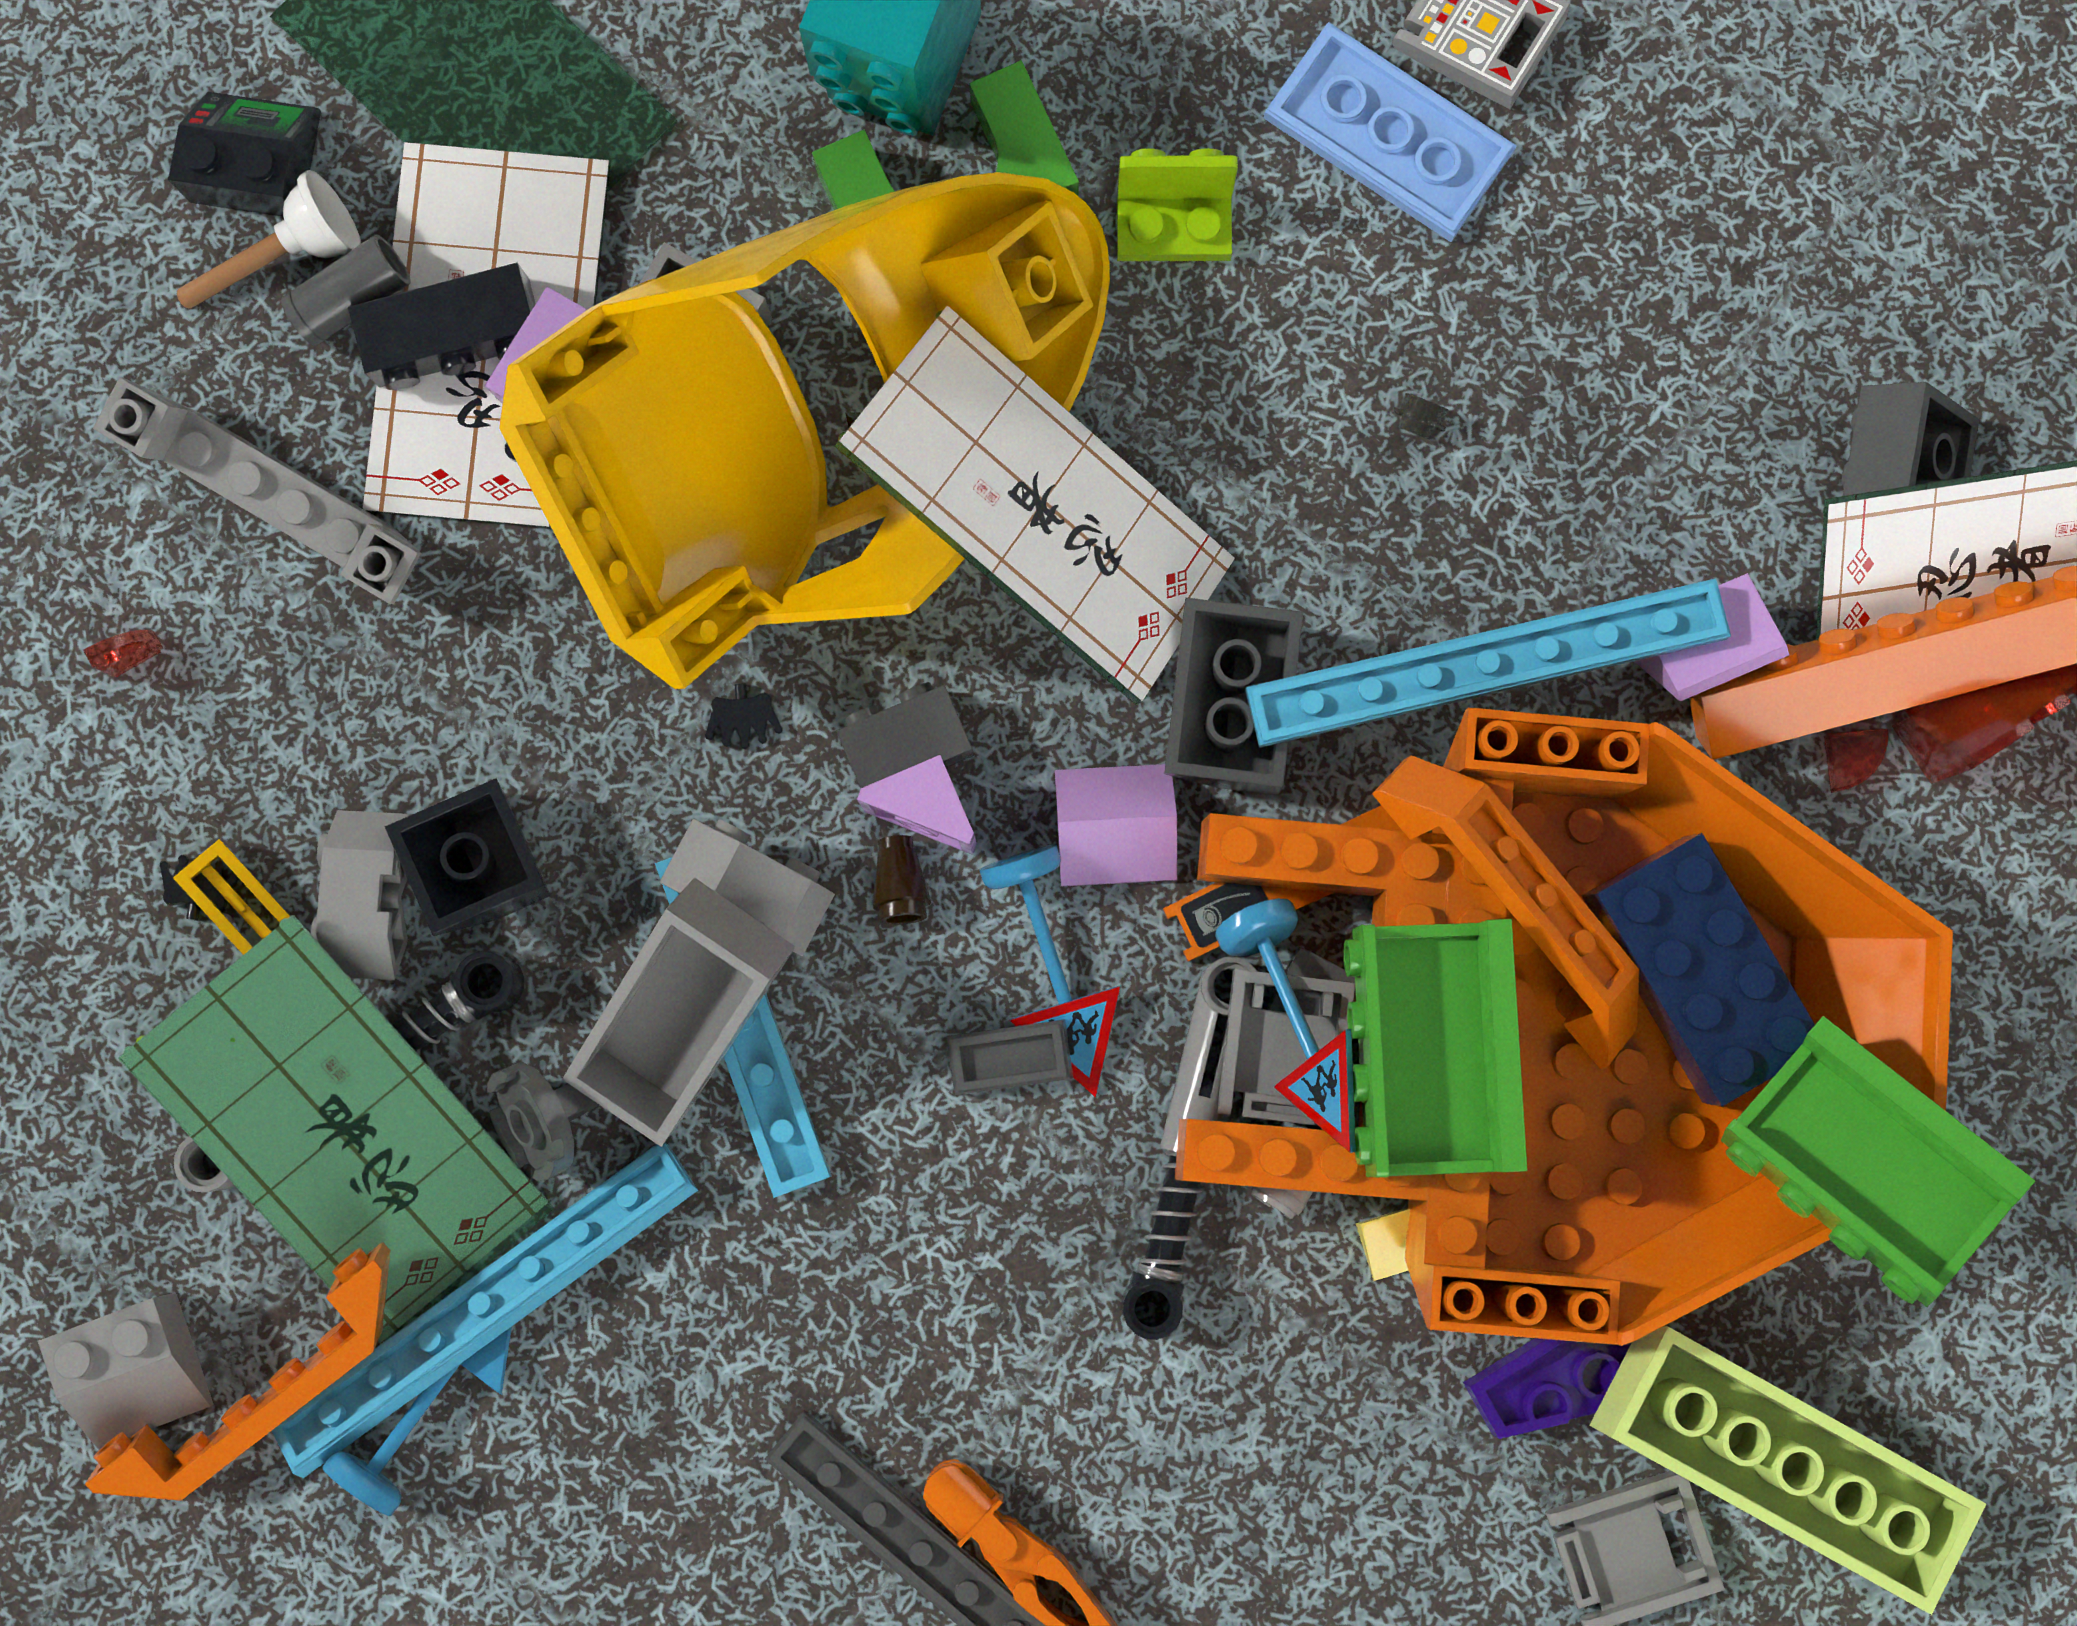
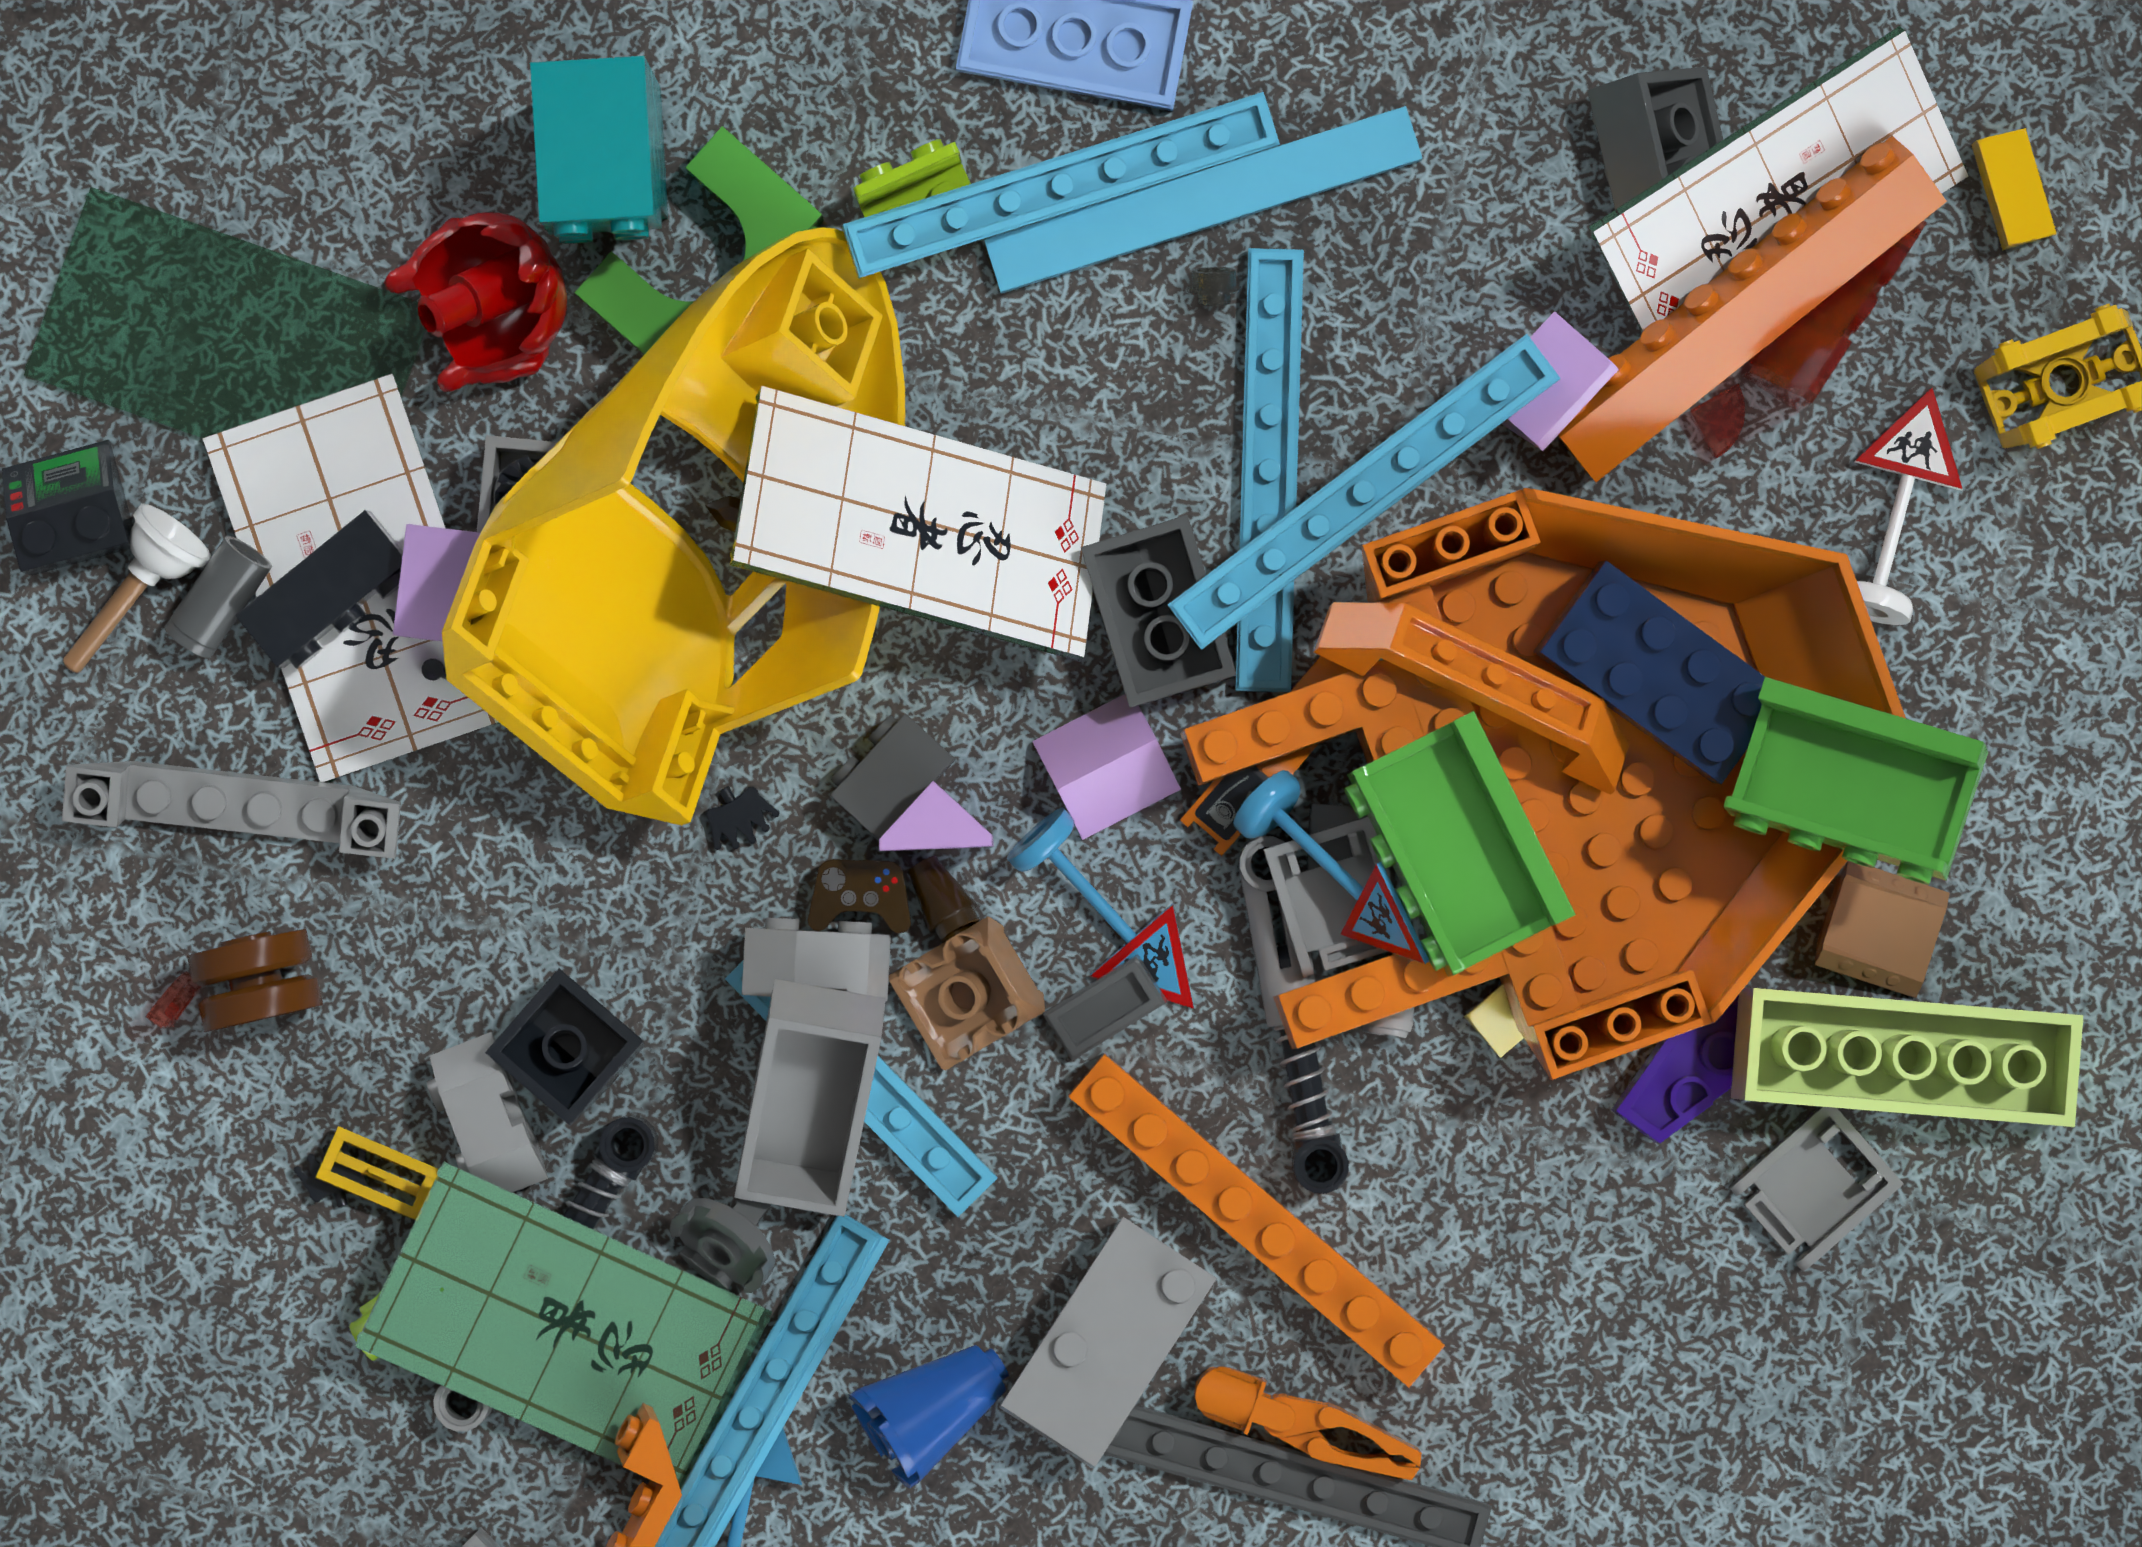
camera: 20 degrees left, 5 degrees up
none -> reddish brown wheel [187,929,323,1032]
none -> red piece [384,212,567,392]
none -> dark brown piece [807,859,911,933]
none -> medium azure tile [841,92,1280,278]
none -> blue cone [849,1345,1009,1488]
none -> medium nougat slope [889,916,1045,1071]
none -> medium azure tile [984,106,1423,294]
none -> light grey brick [999,1217,1217,1468]
none -> orange brick [1068,1053,1445,1388]
none -> medium azure tile [1235,248,1304,693]
none -> medium nougat slope [1815,861,1950,998]
none -> white piece [1855,388,1963,625]

